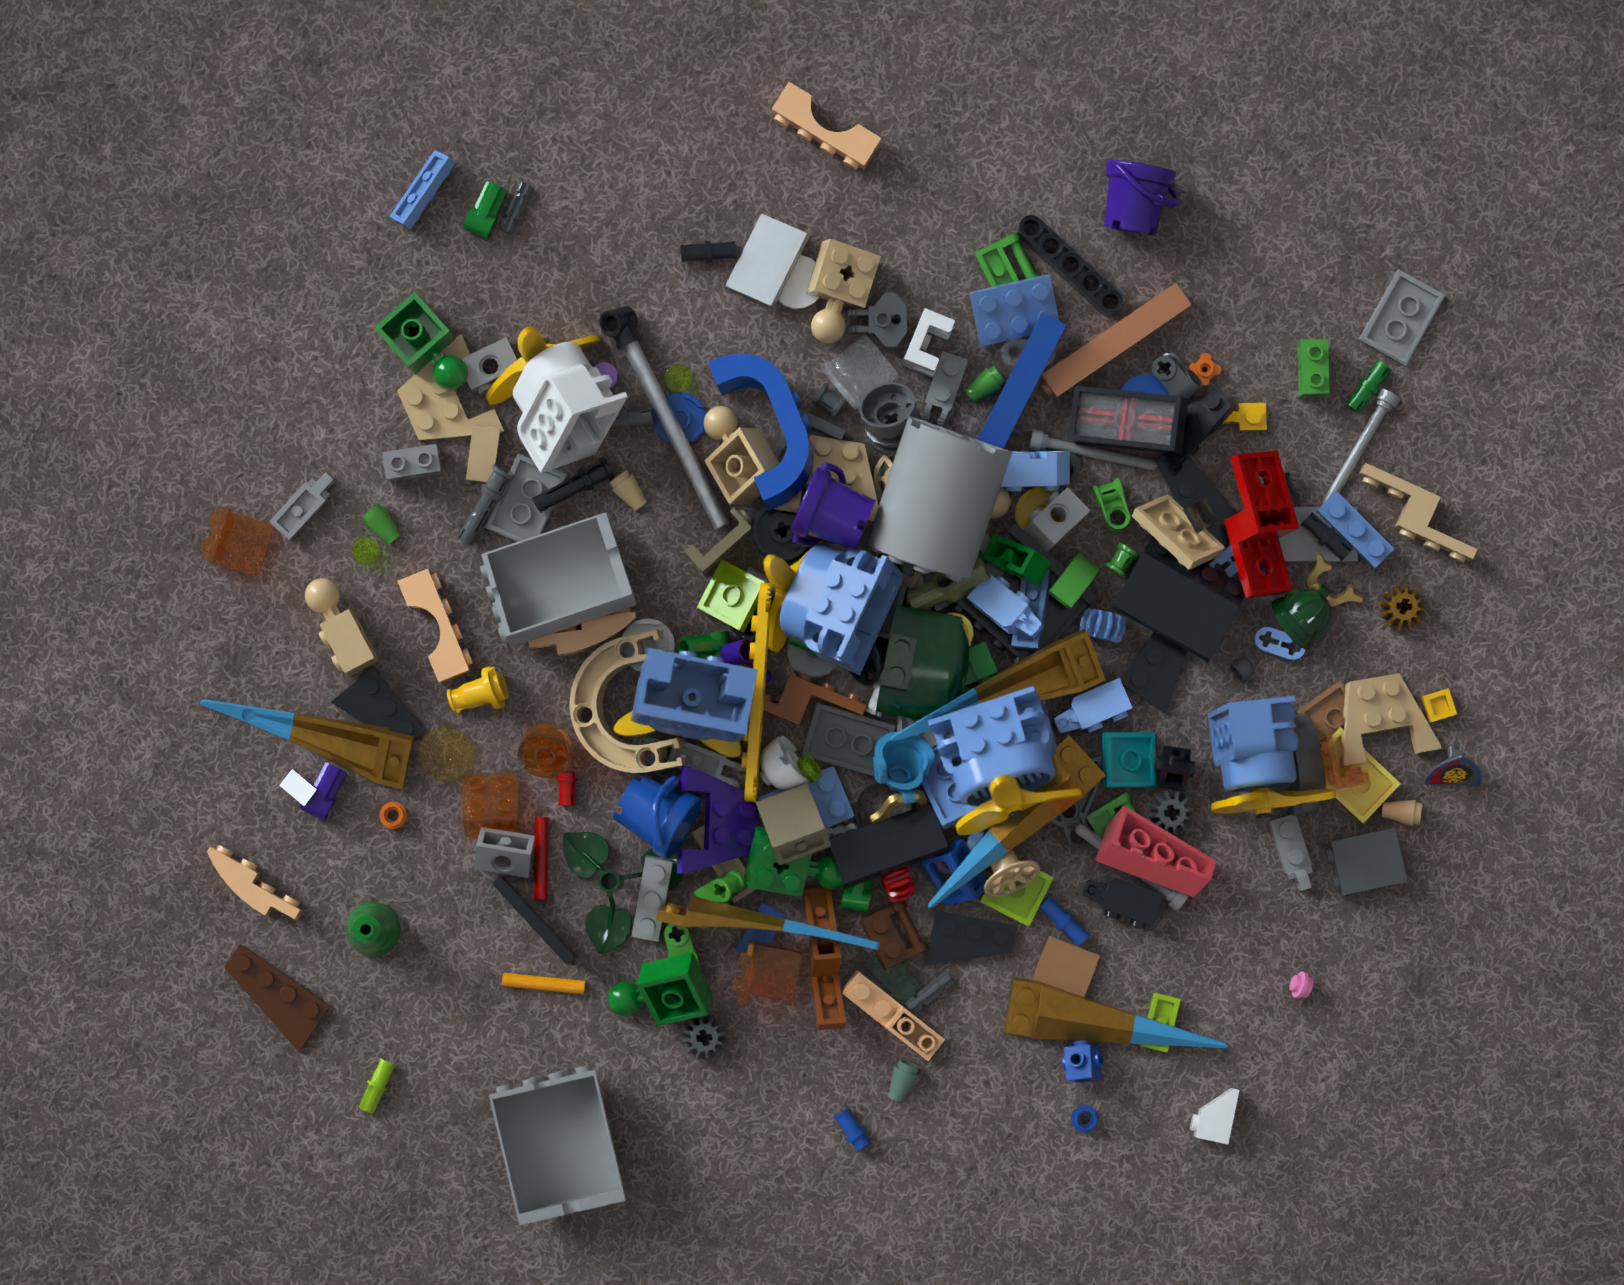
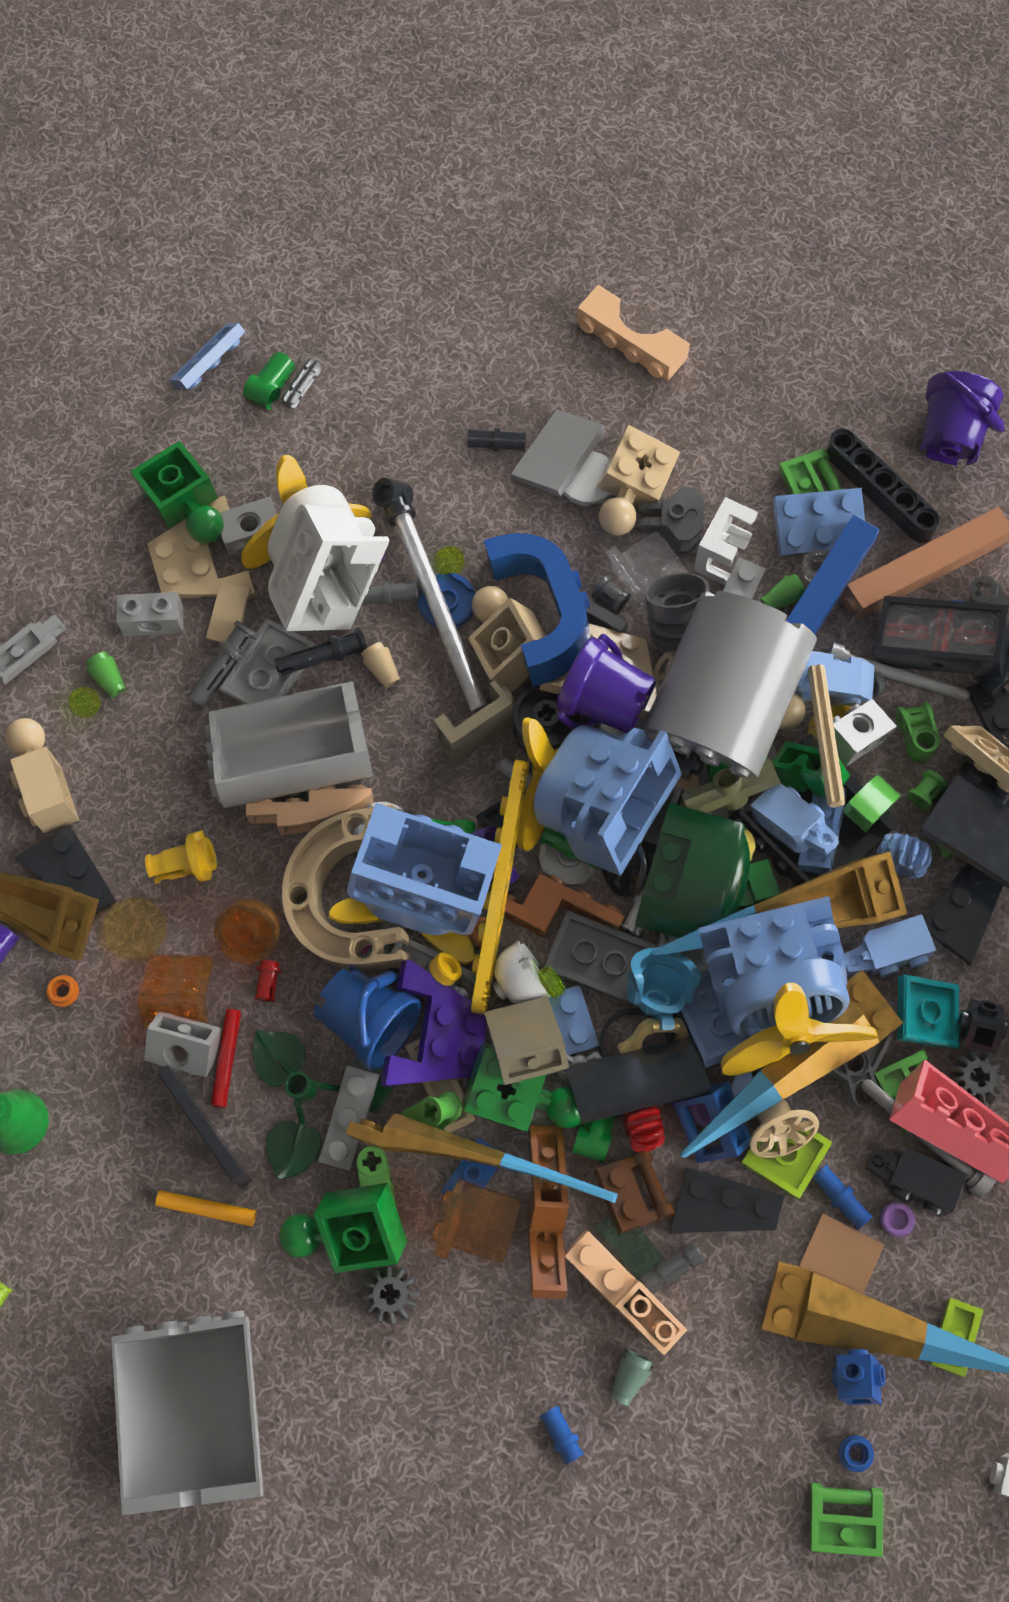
camera: 10 degrees right, 15 degrees down
light nougat arch [398,569,473,684] -> none
lime plate [697,559,767,632] -> none
none -> yellow tile [429,952,462,986]
none -> tan axle [808,664,845,808]
none -> bright green plate [809,1482,883,1557]
none -> medium lavender tile [880,1202,915,1237]

